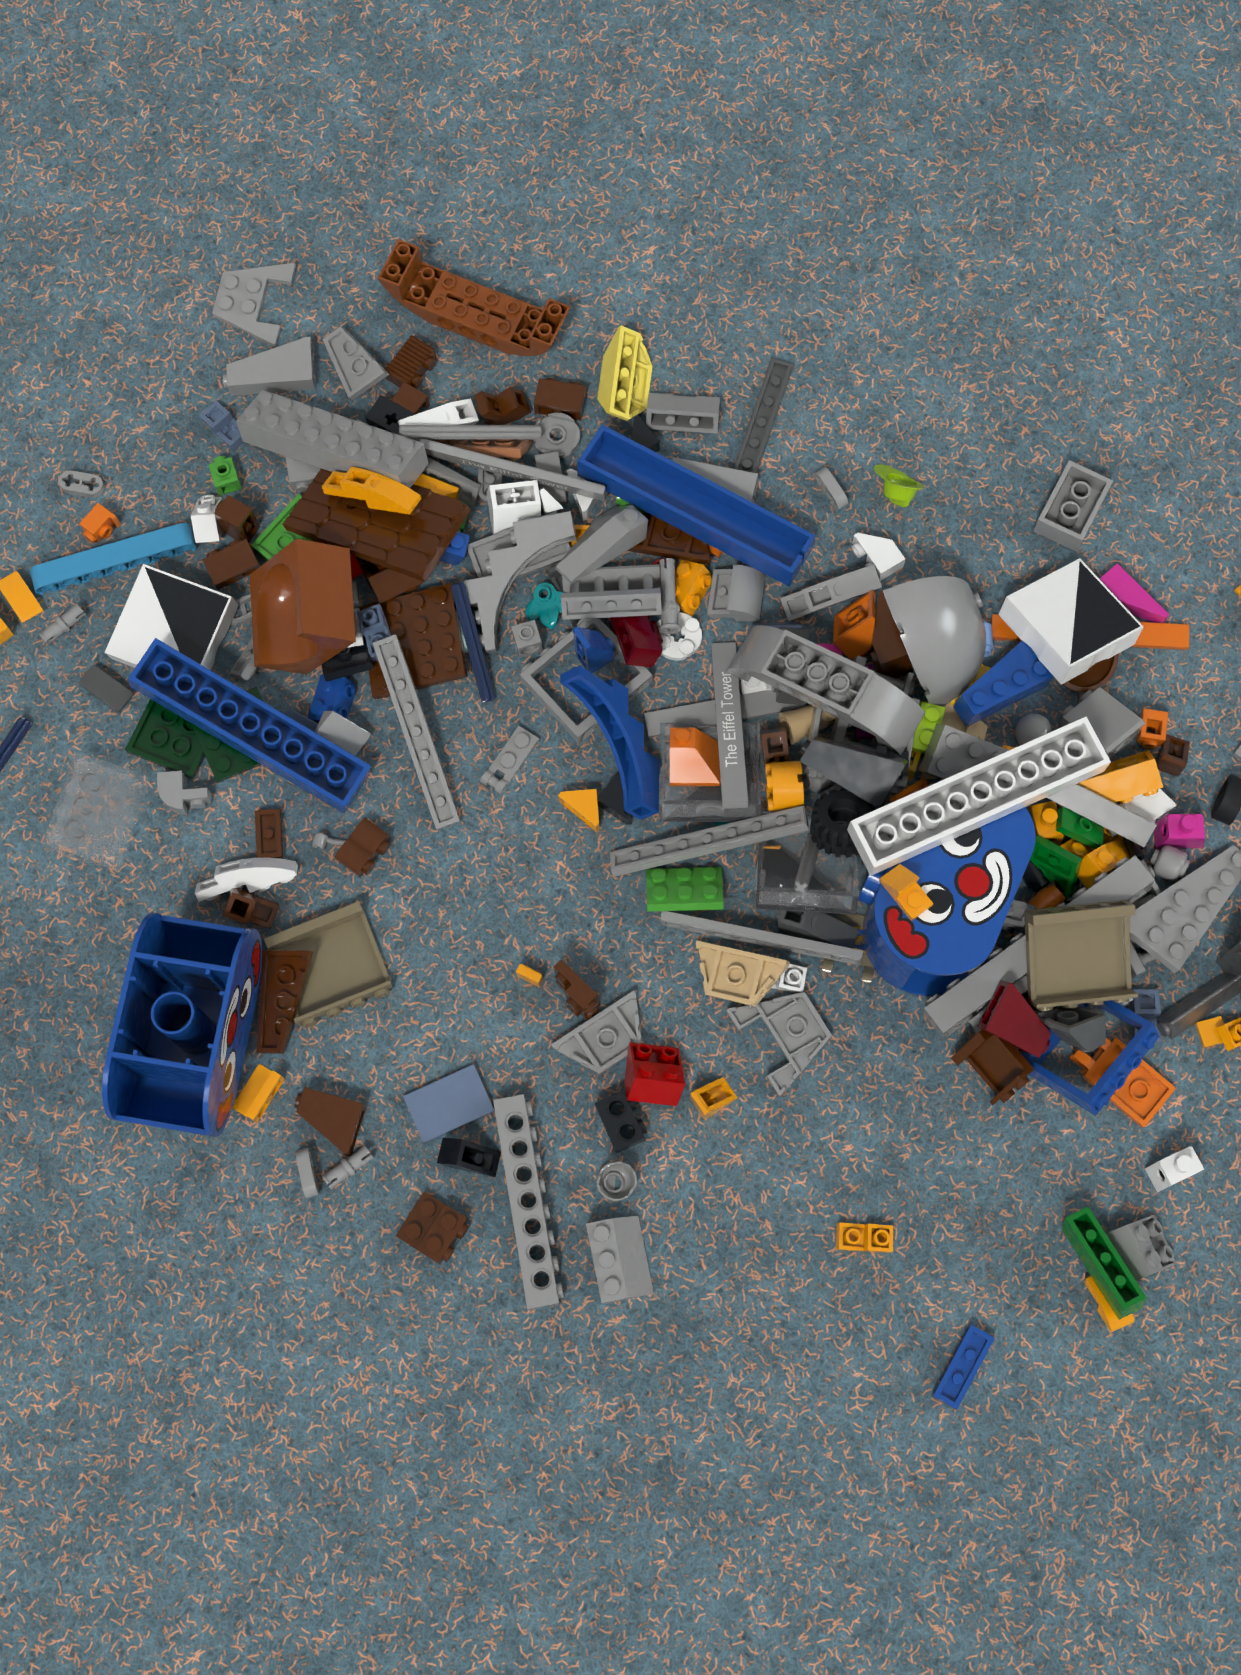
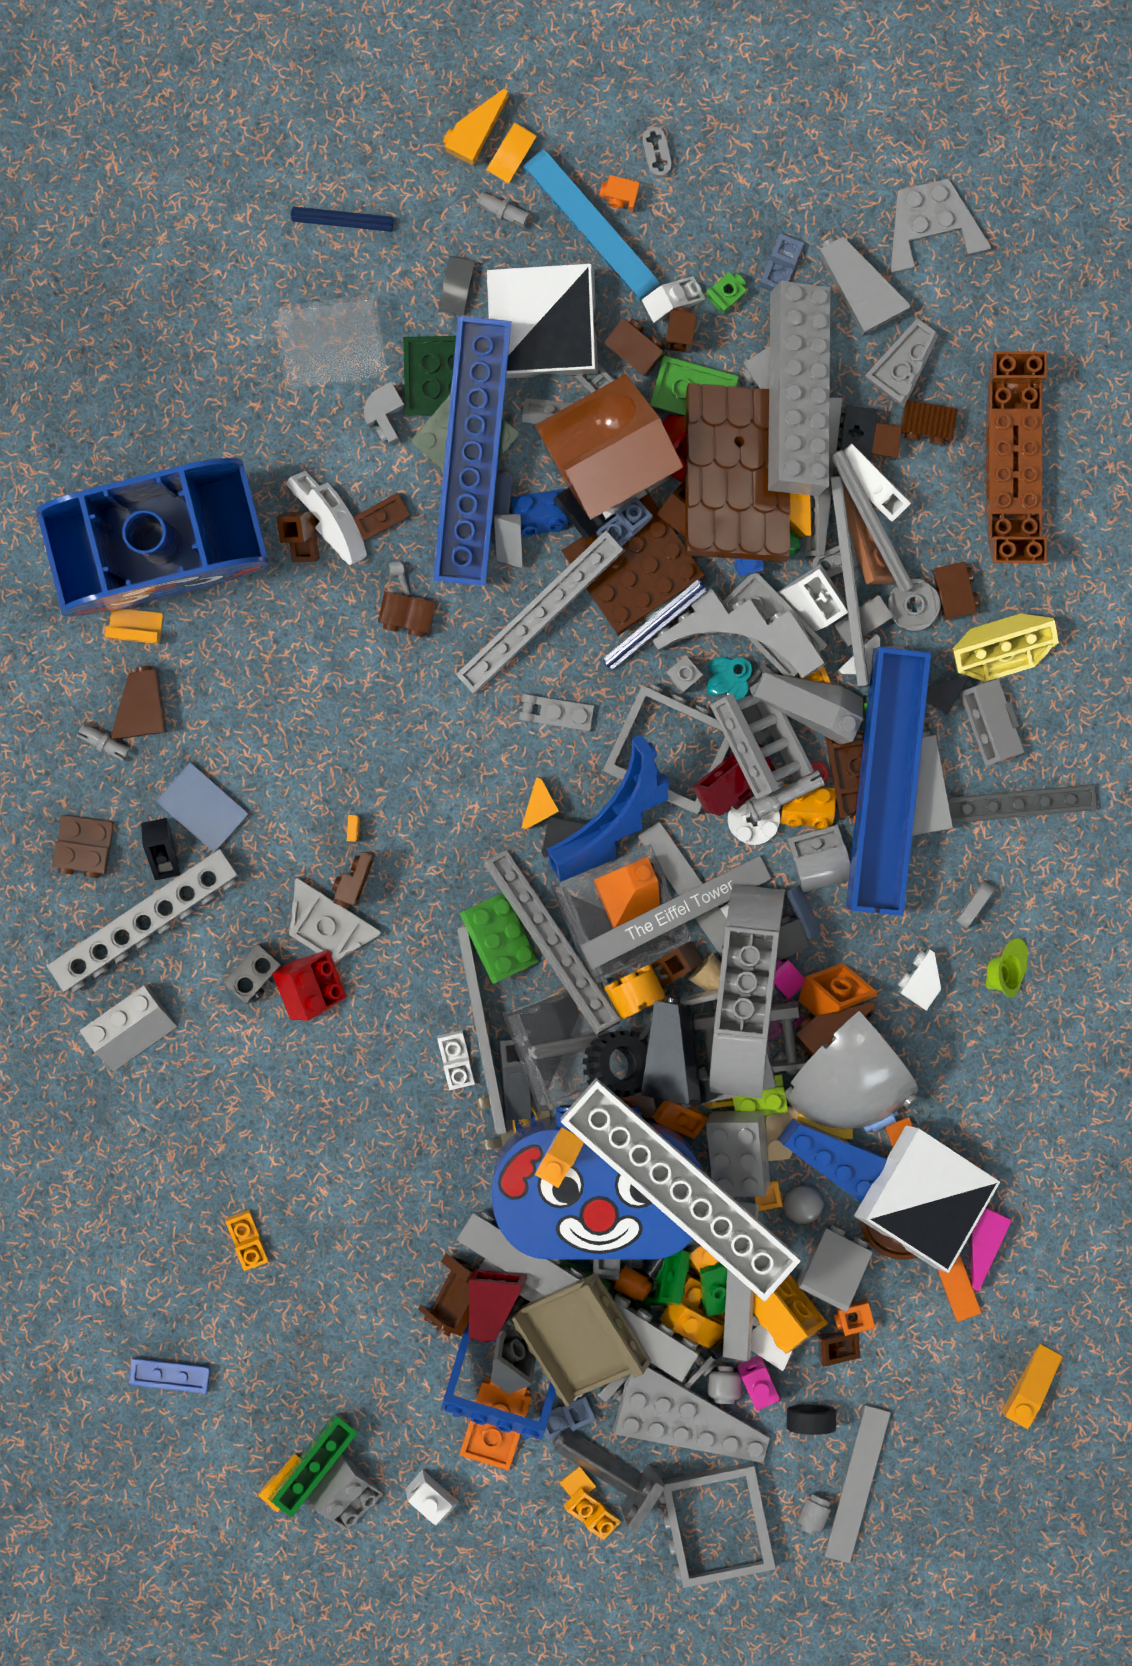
camera: 60 degrees right, 15 degrees up
reddish brown wing [256,950,313,1054] -> none
dark tan panel [264,901,394,1028] -> none
light grey beam [295,1147,319,1198] -> none
light orange slope [322,466,421,515] -> none
reddish brown brick [475,387,531,425] -> none
white slope [539,488,563,514] -> none
blue slope [573,627,615,673] -> none
light grey hair [596,1161,637,1202] -> none
light orange slope [690,1077,738,1120] -> none
tan wing [696,940,790,1007] -> none
light grey wing [726,992,832,1097] -> none
light grey slope [780,565,883,621] -> none
light grey brick [1034,460,1113,552] -> none

